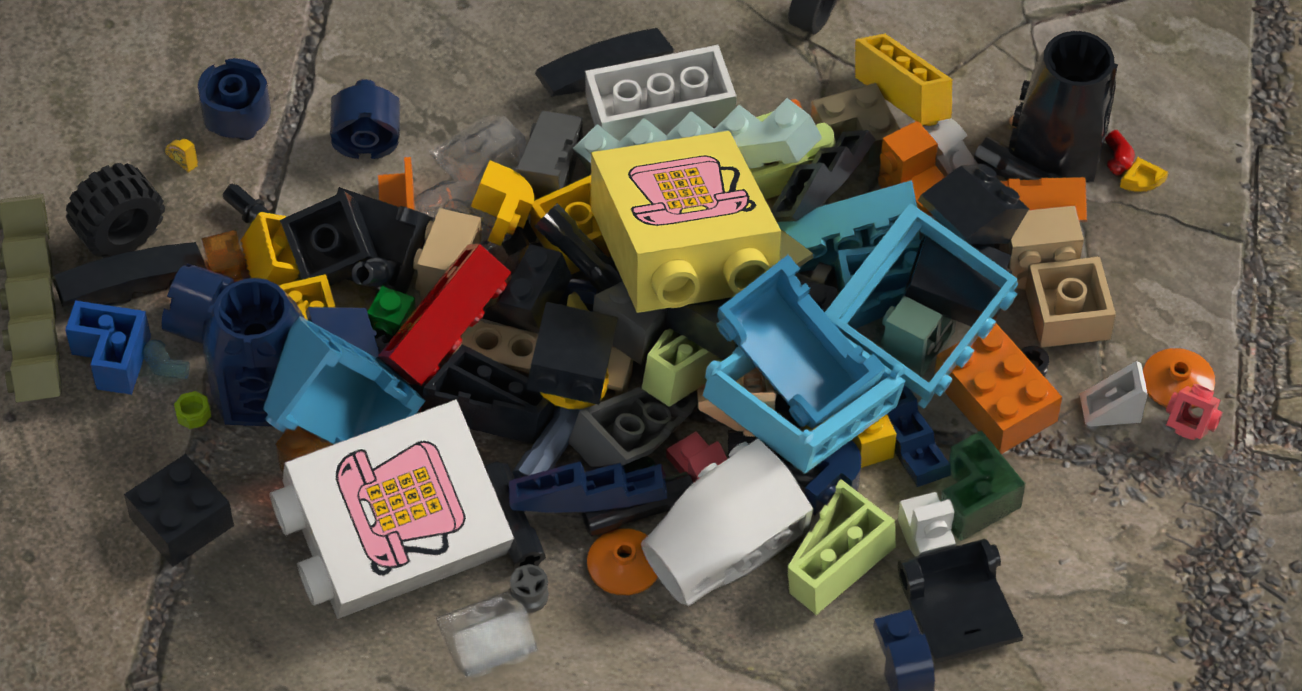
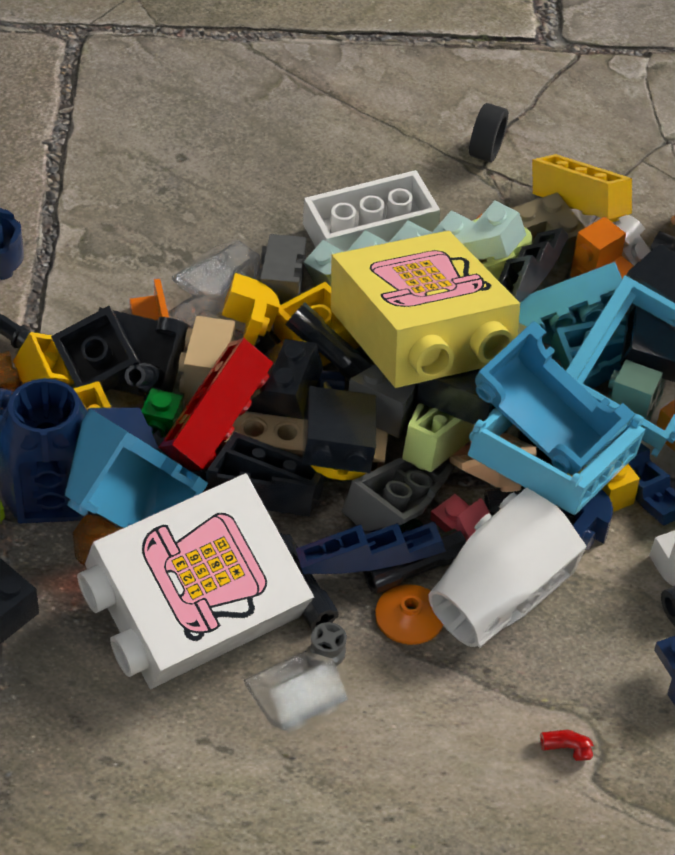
camera: 10 degrees left, 5 degrees down
dark blue brick [330,79,400,159] -> none
sand blue axle [512,406,589,479] -> none
black slope [535,27,674,97] -> none
yellowish green wedge [787,479,896,615] -> none

